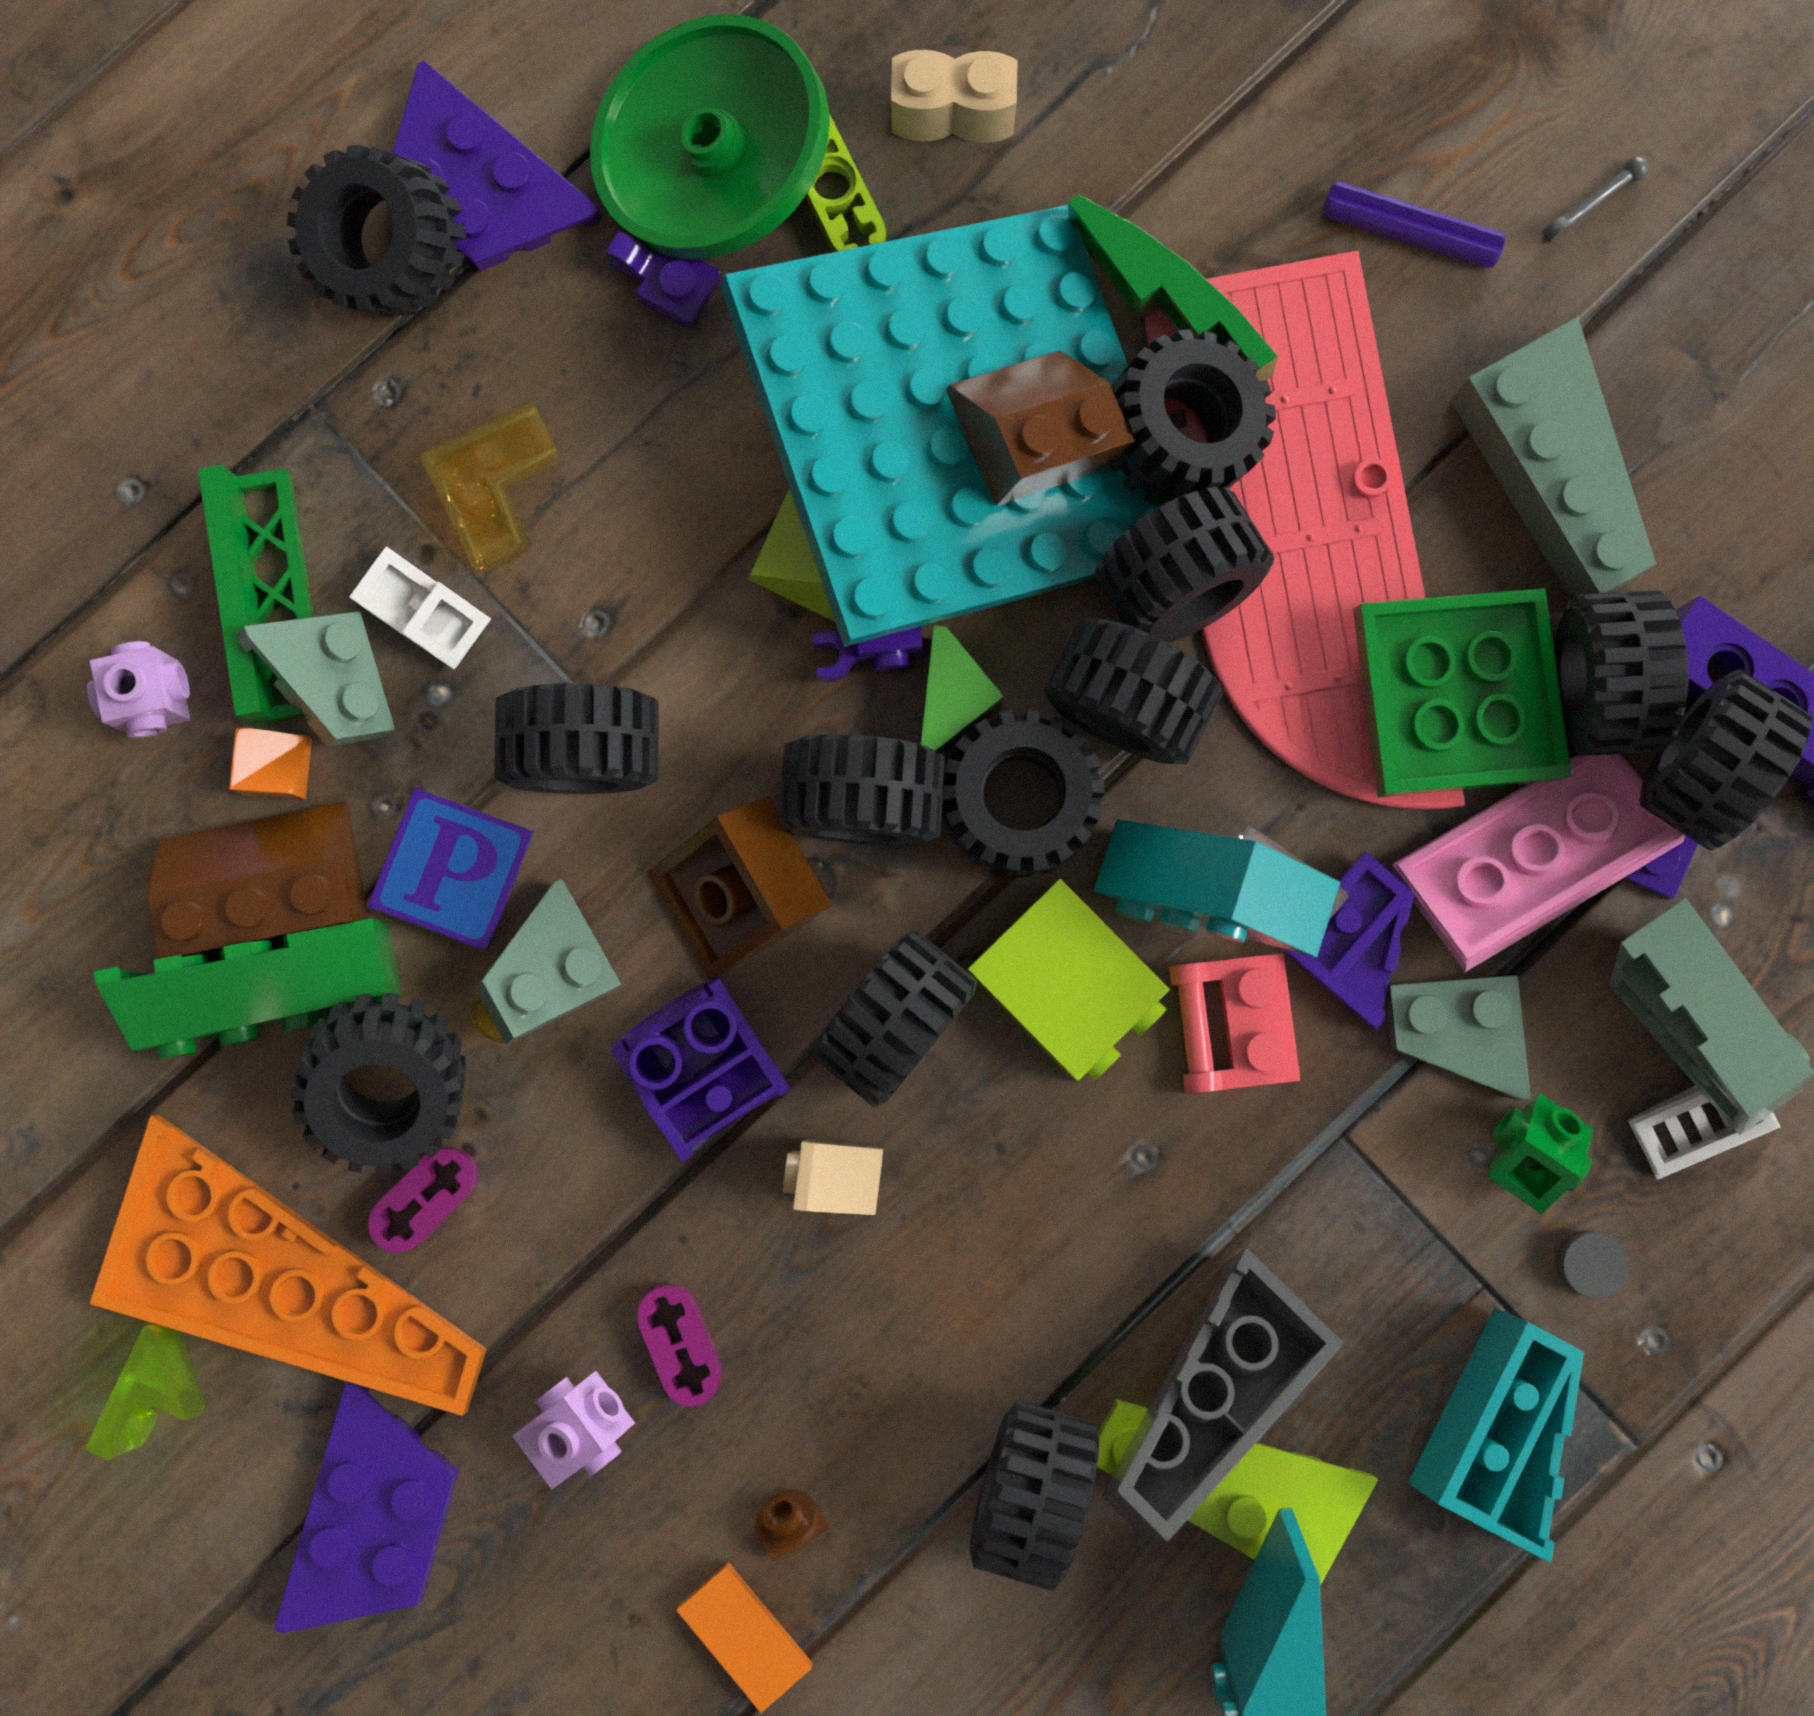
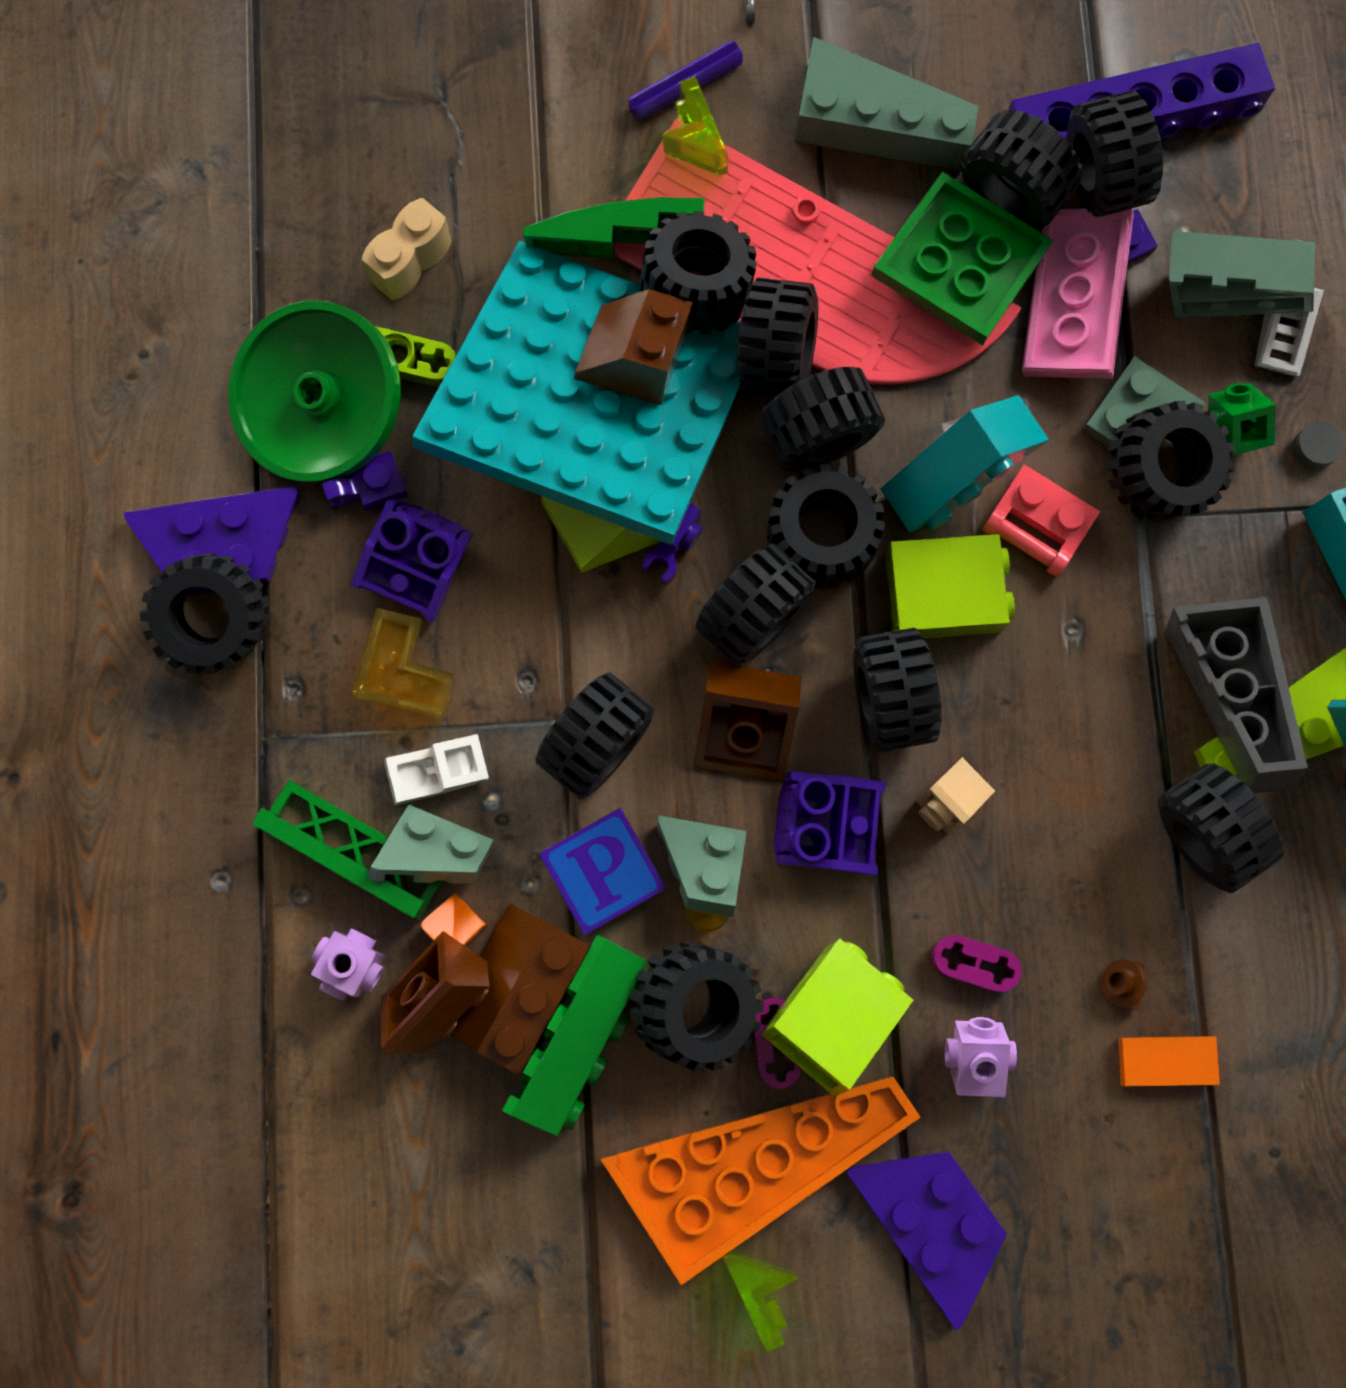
camera: 55 degrees left, 5 degrees down
bright green slope [921,625,1004,754] -> none
dark purple wing [1278,852,1415,1029] -> none
none -> dark purple slope [350,499,474,622]
none -> reddish brown slope [381,931,490,1054]
none -> clear neon green slope [662,76,728,175]
none -> lime brick [760,938,914,1096]
none -> black tyre [1106,401,1236,520]

